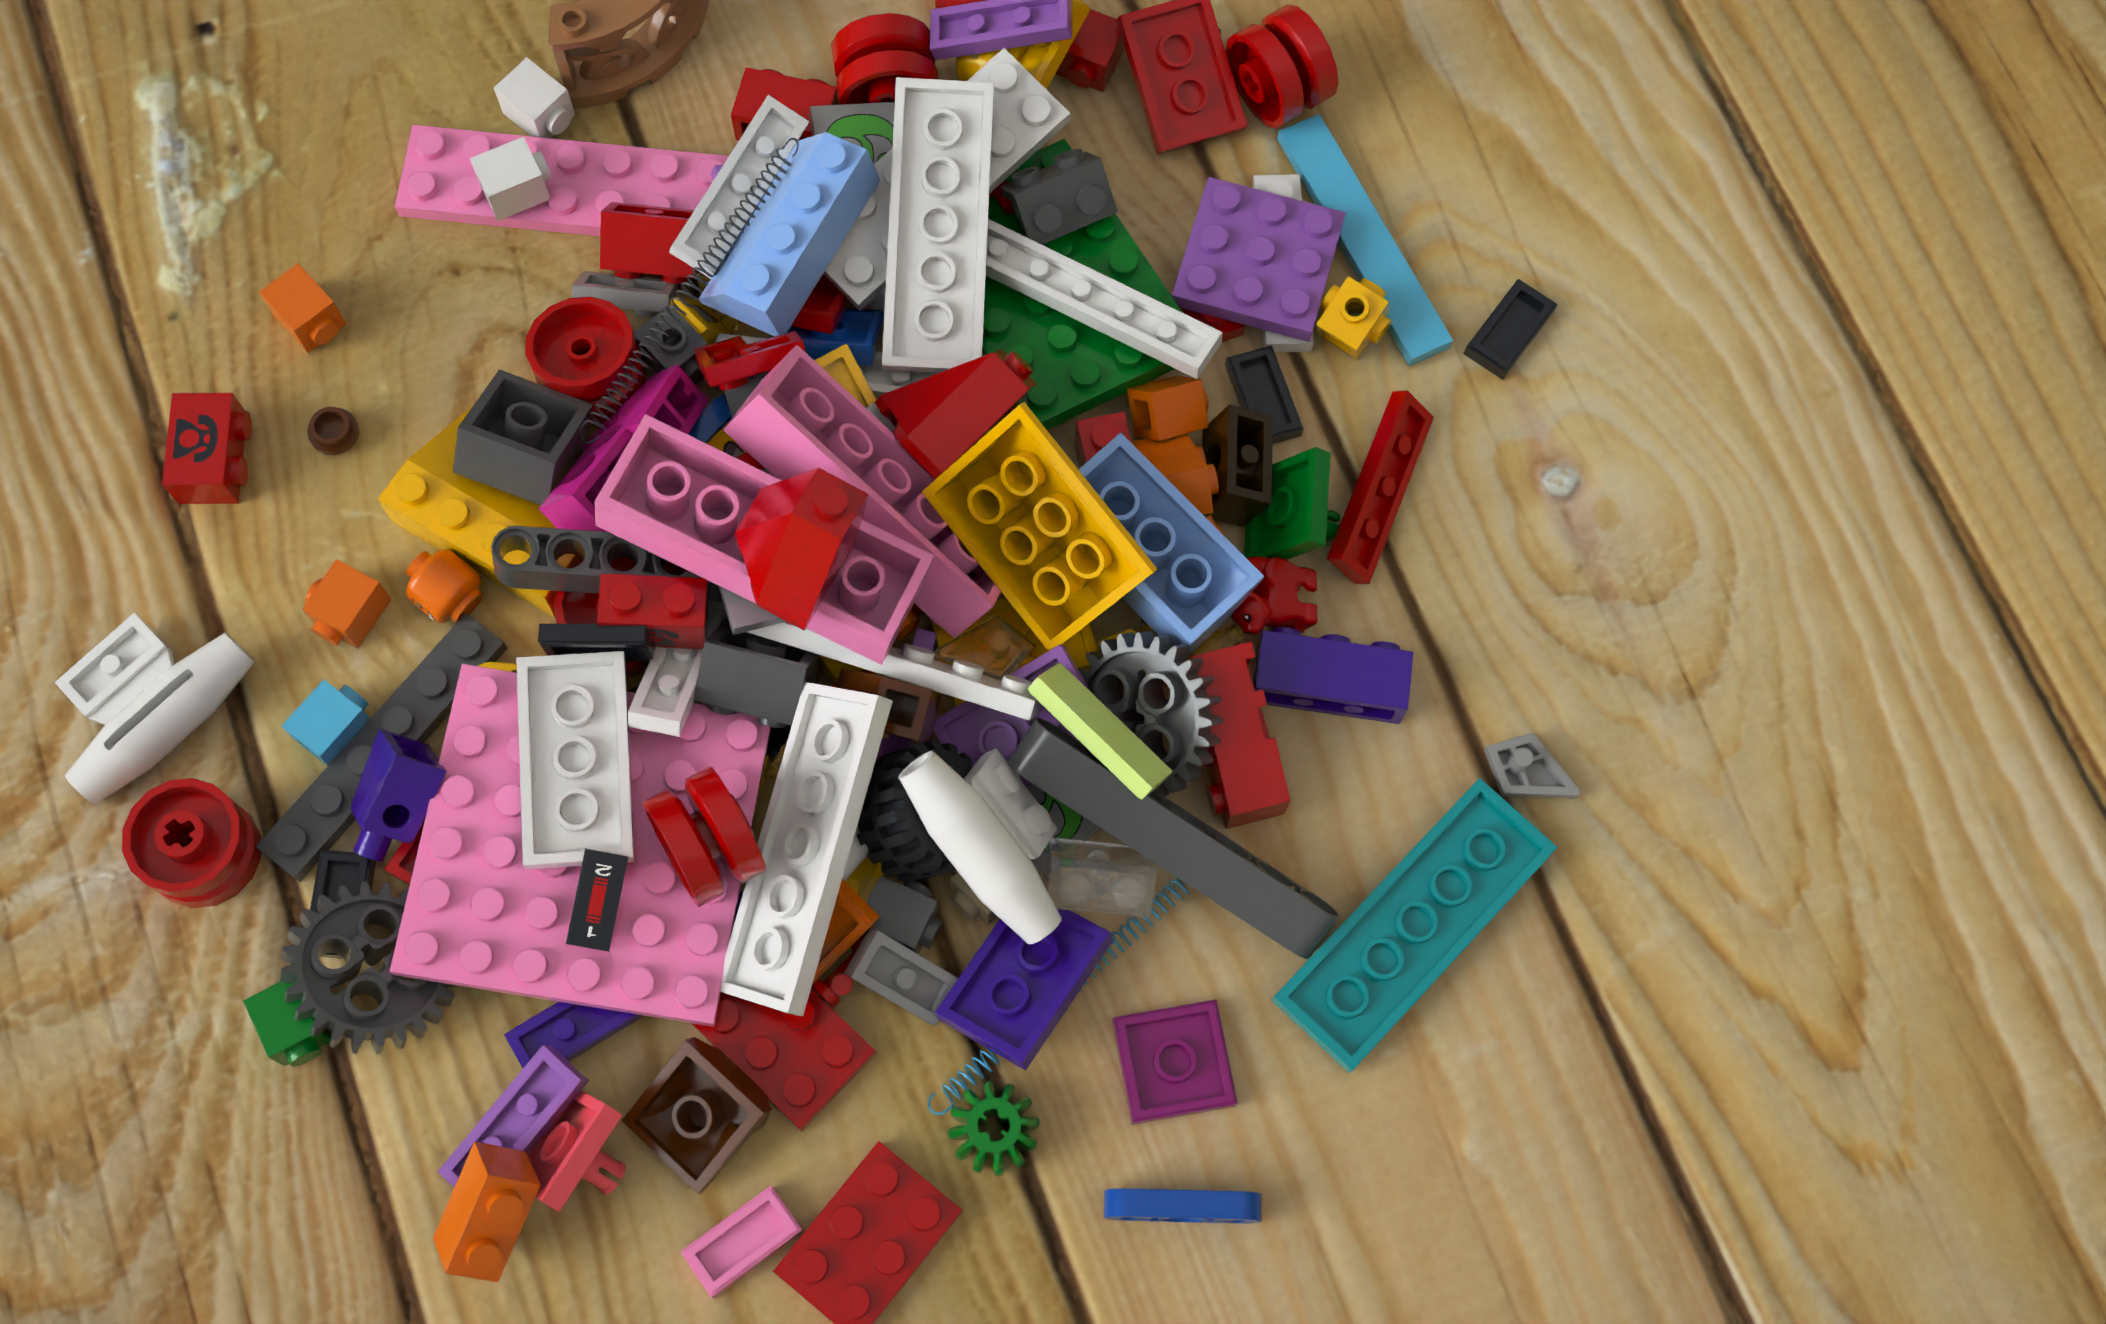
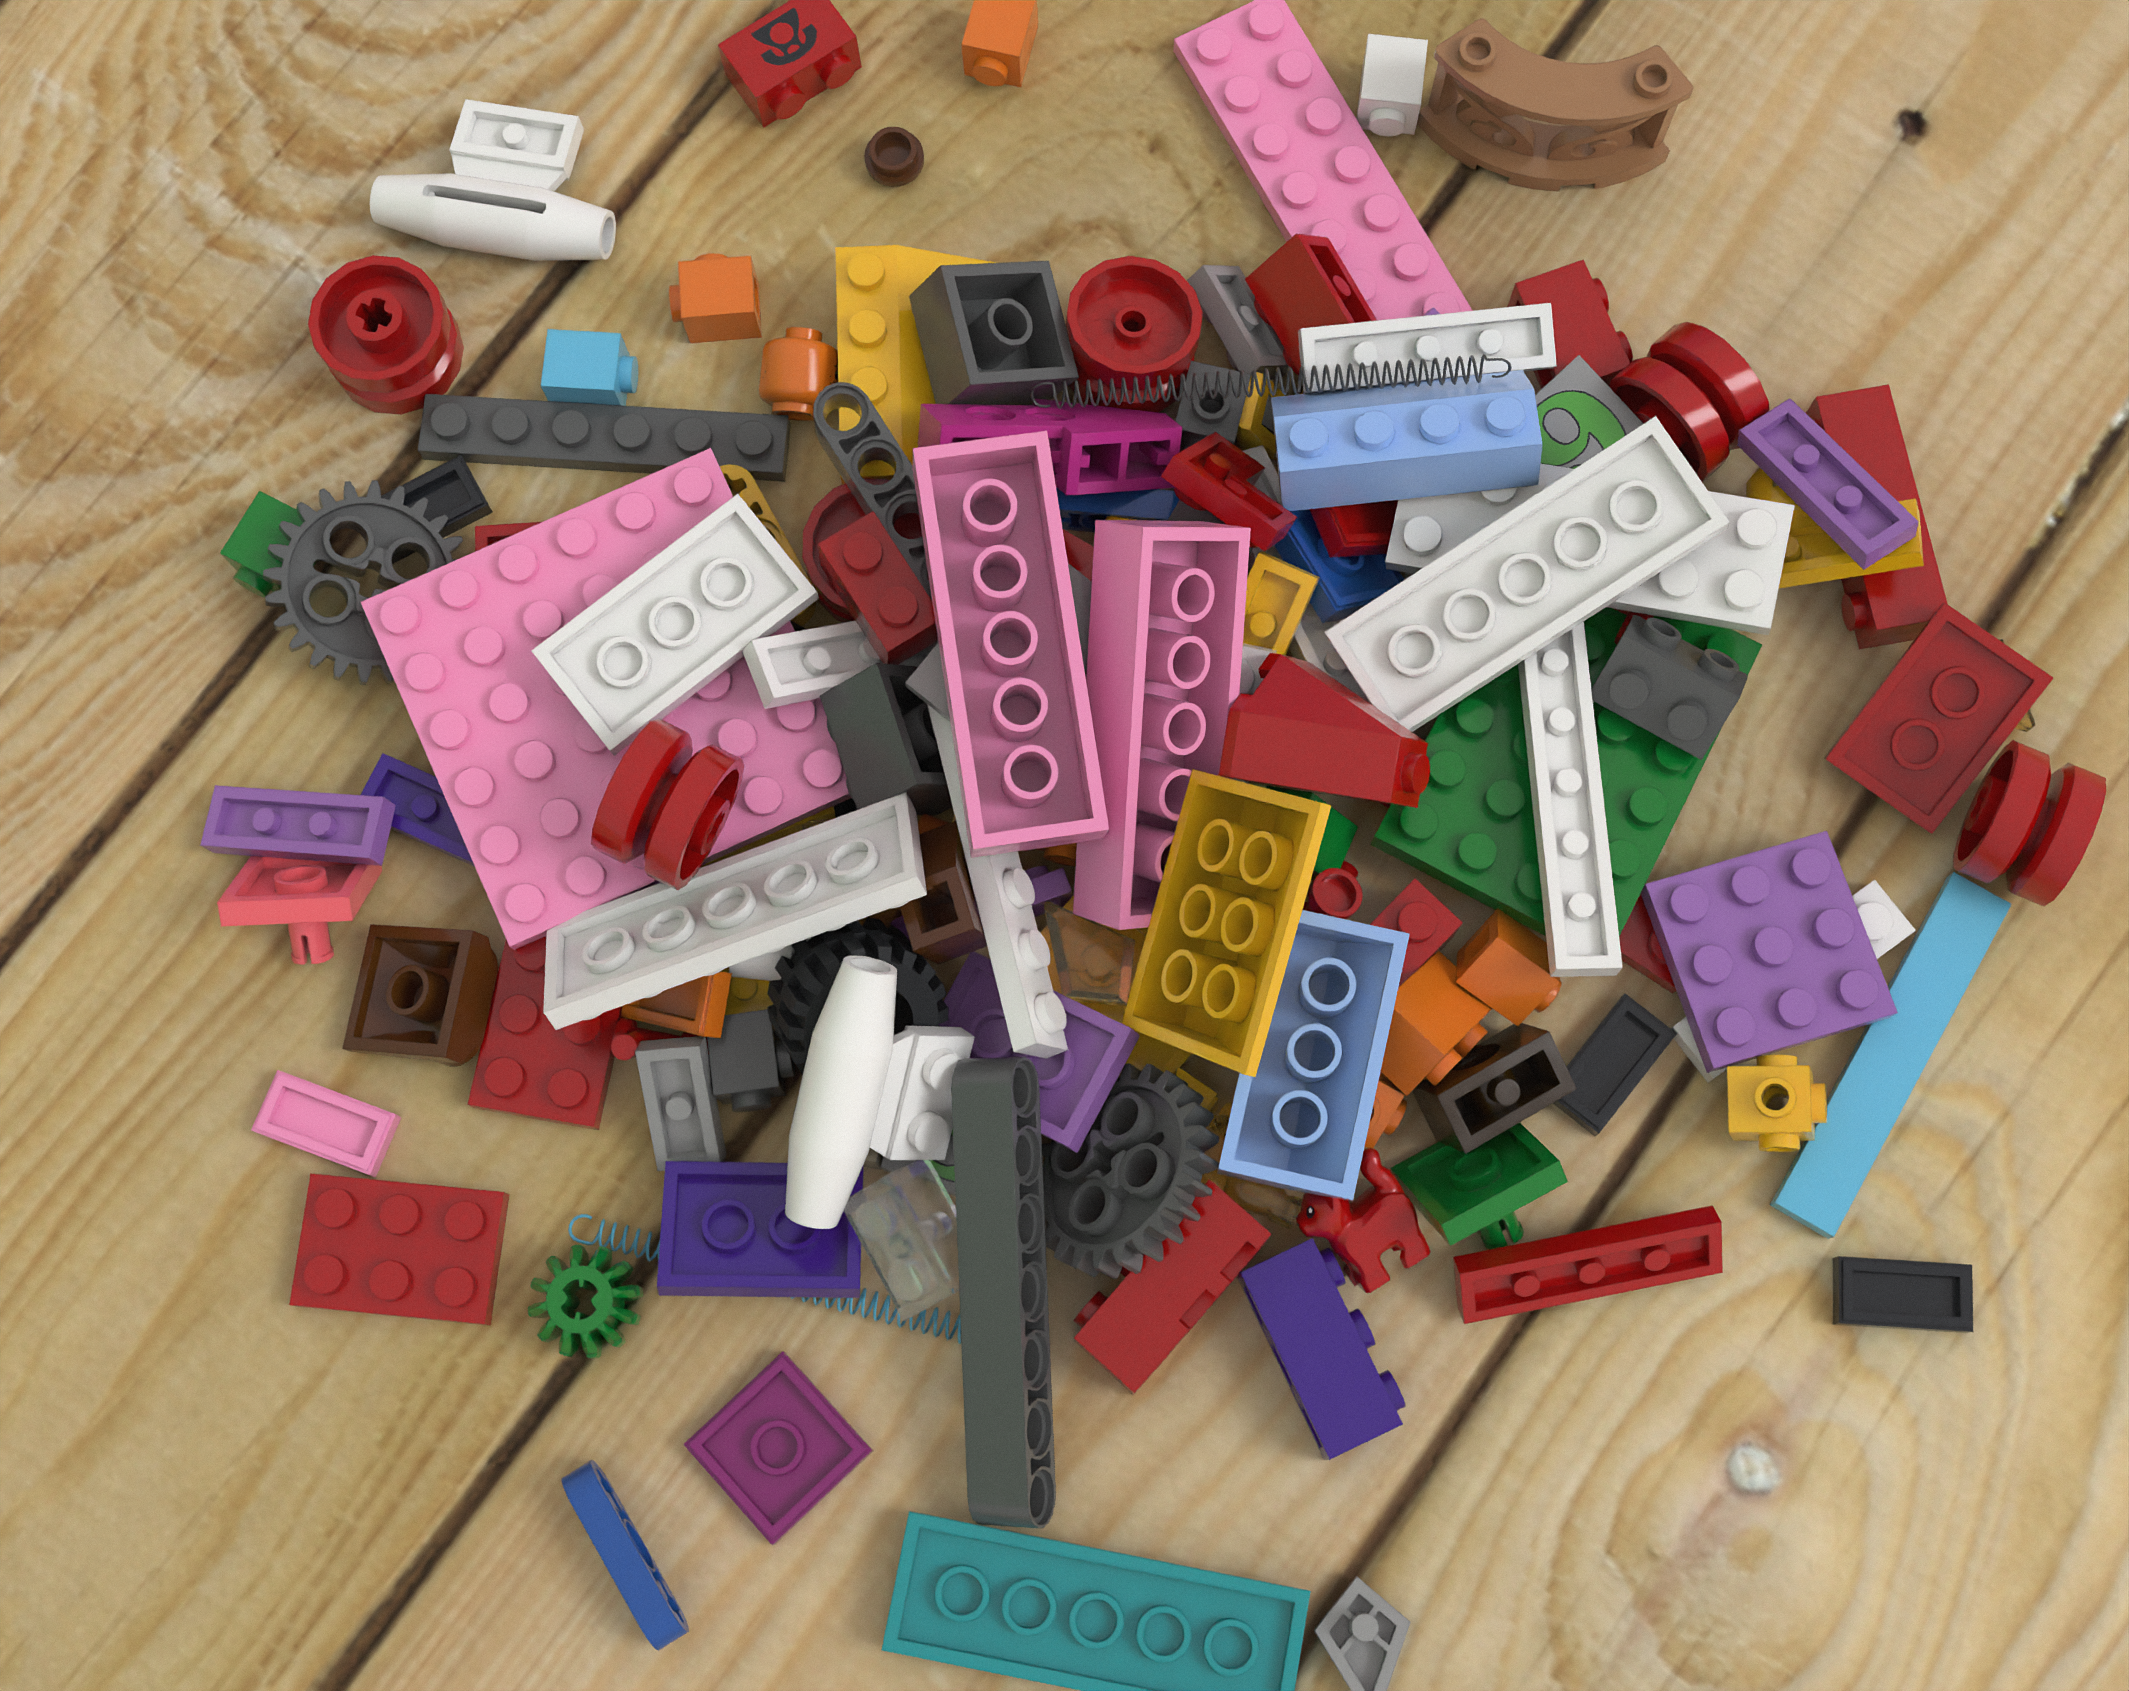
camera: 65 degrees right, 5 degrees up
dark purple torso [351,728,447,861] -> none
orange brick [433,1141,541,1282] -> none
white brick [469,136,552,221] -> none
black tile [538,624,654,661] -> none
black sticker [566,849,628,952] -> none
red slope [735,467,869,631] -> none
yellowish green tile [1028,663,1173,800] -> none

